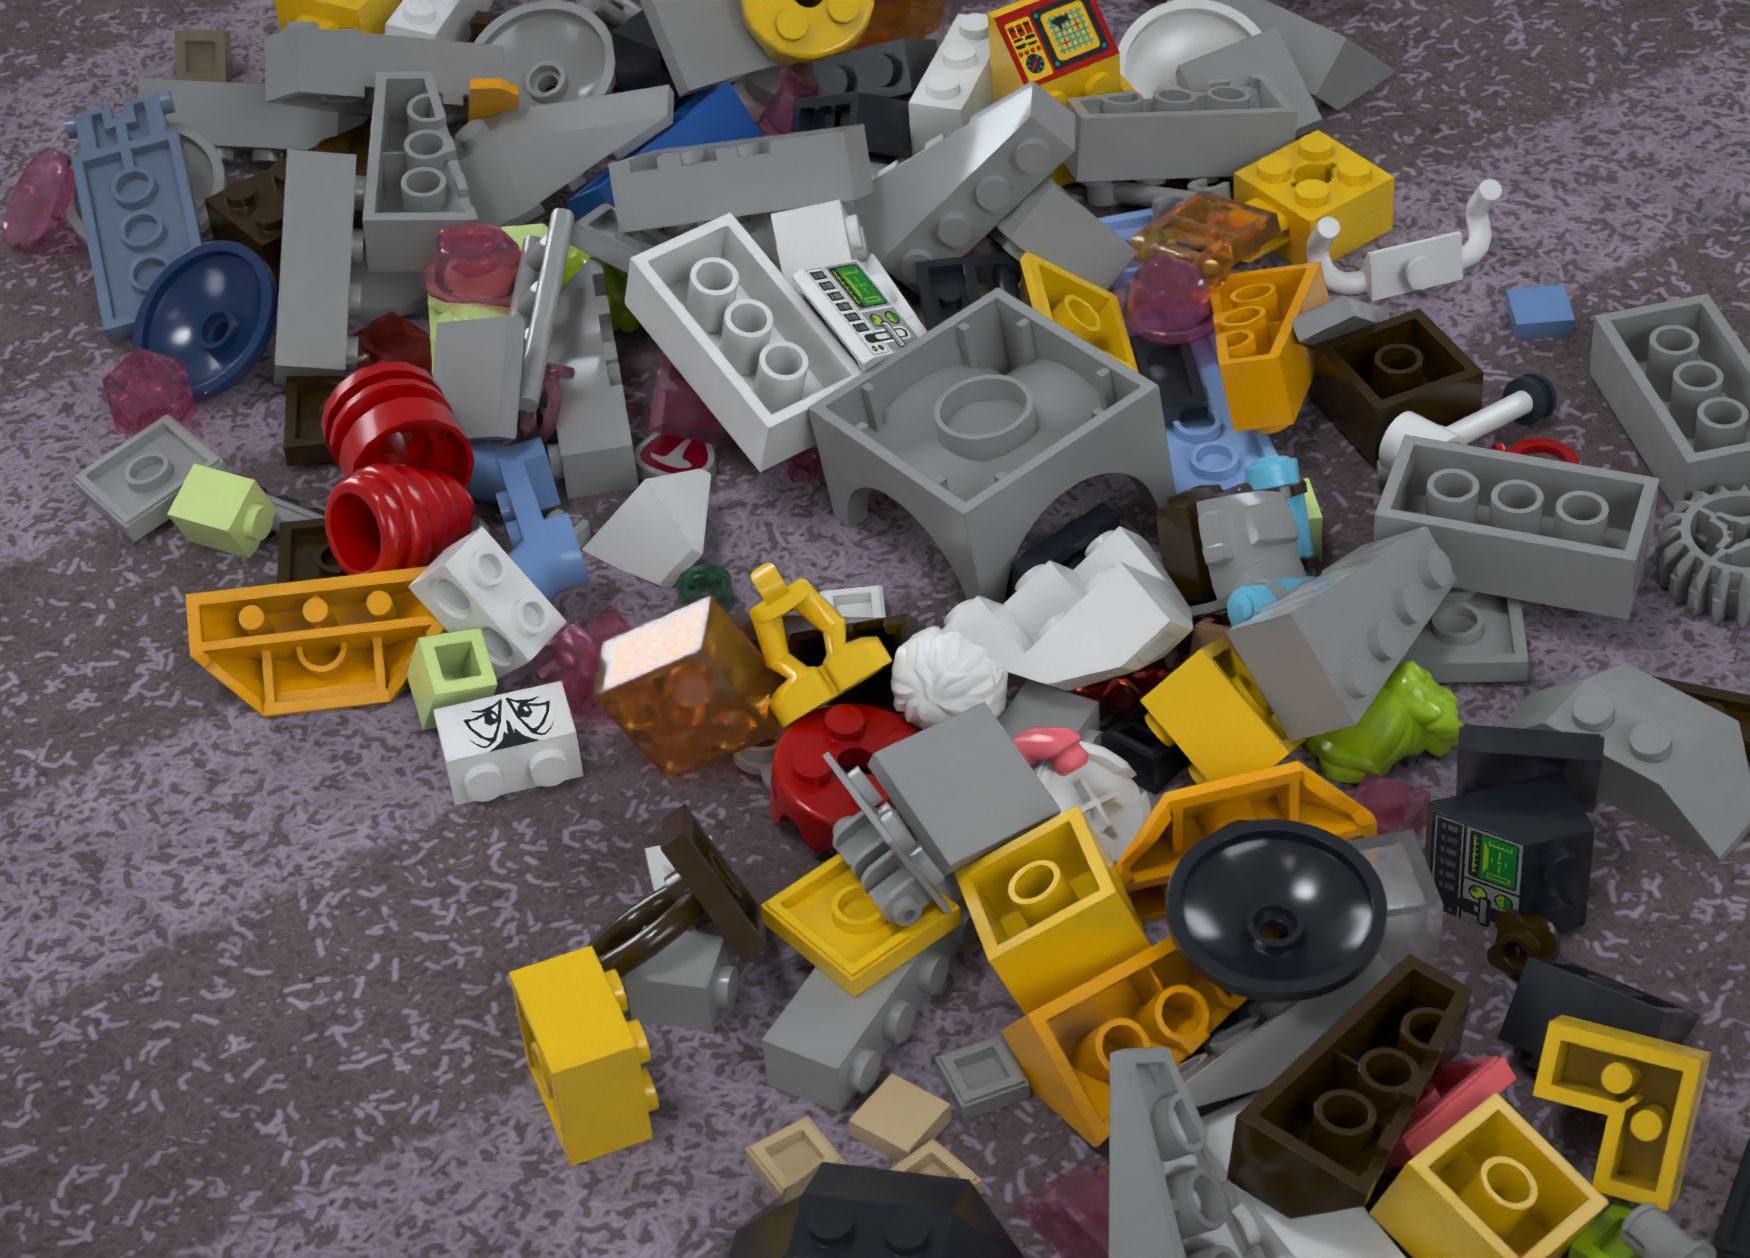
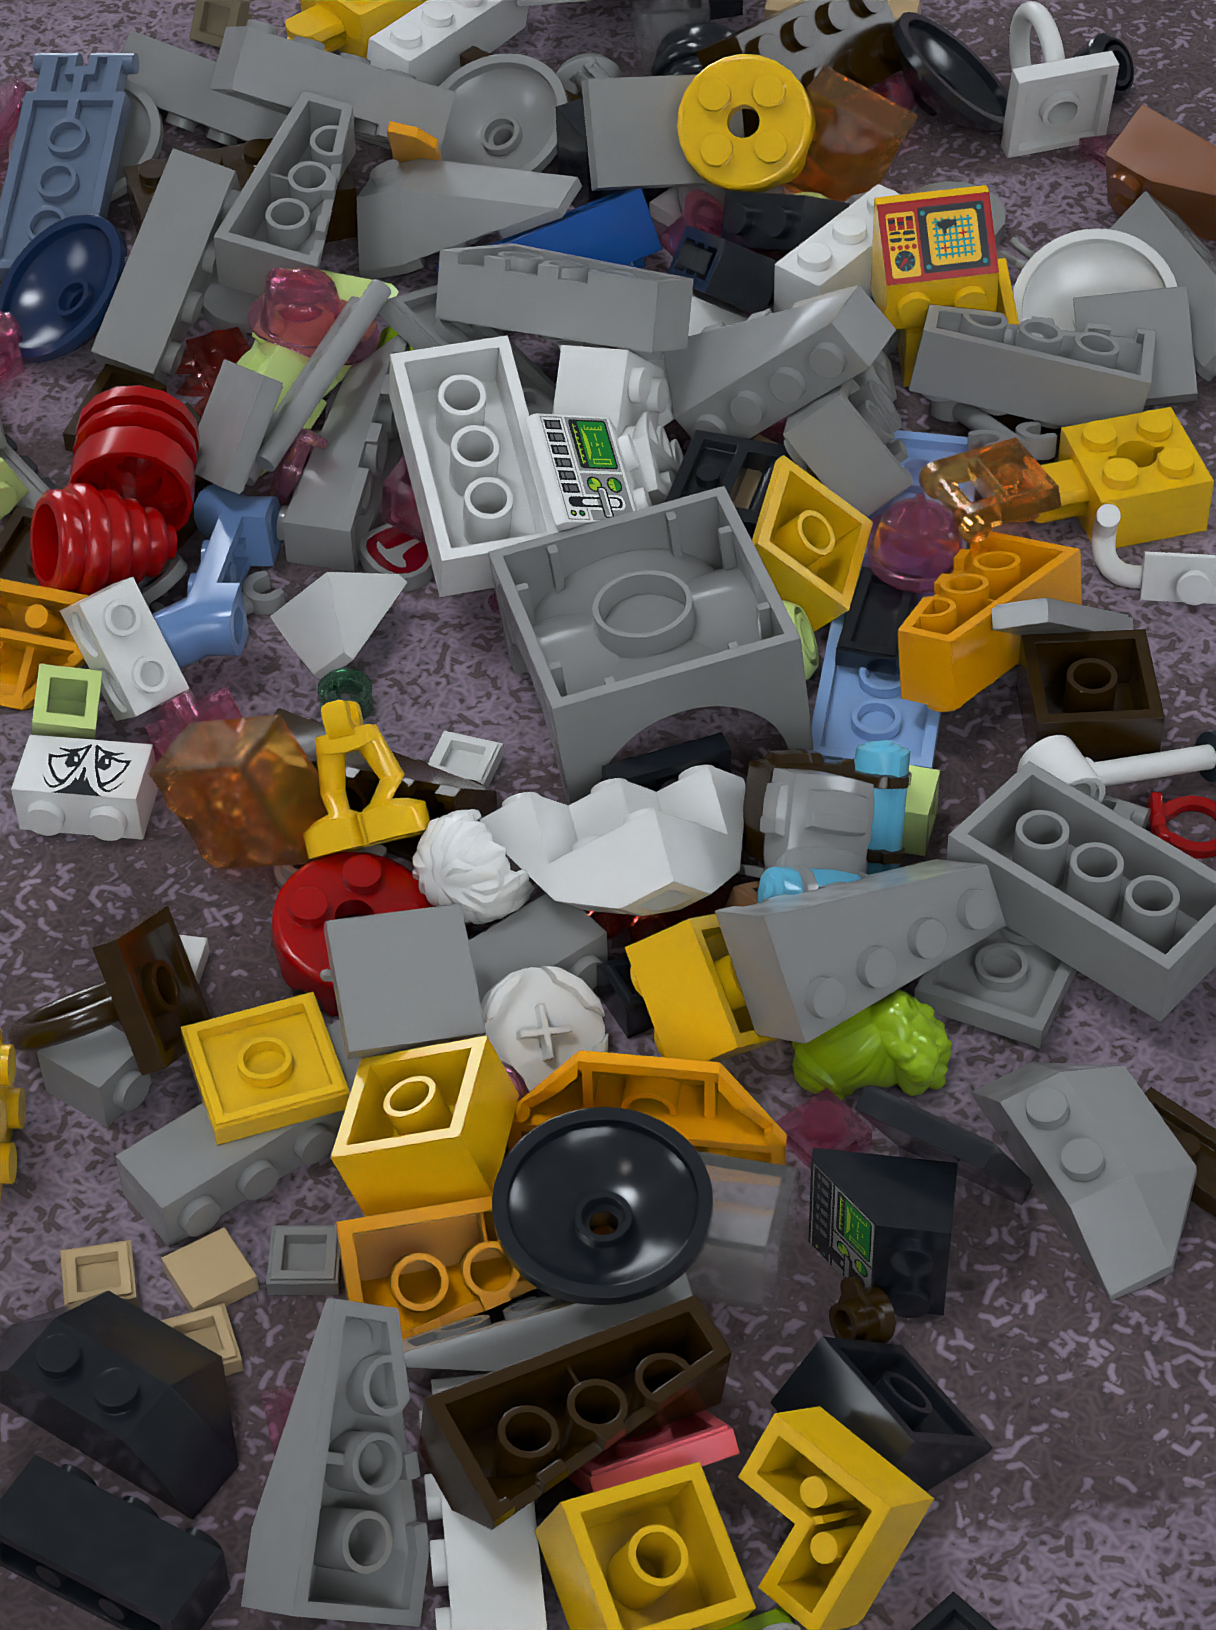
camera: 20 degrees right, 5 degrees up
light grey hinge [823,752,952,927] -> none
coral arm [1012,726,1088,777] -> none

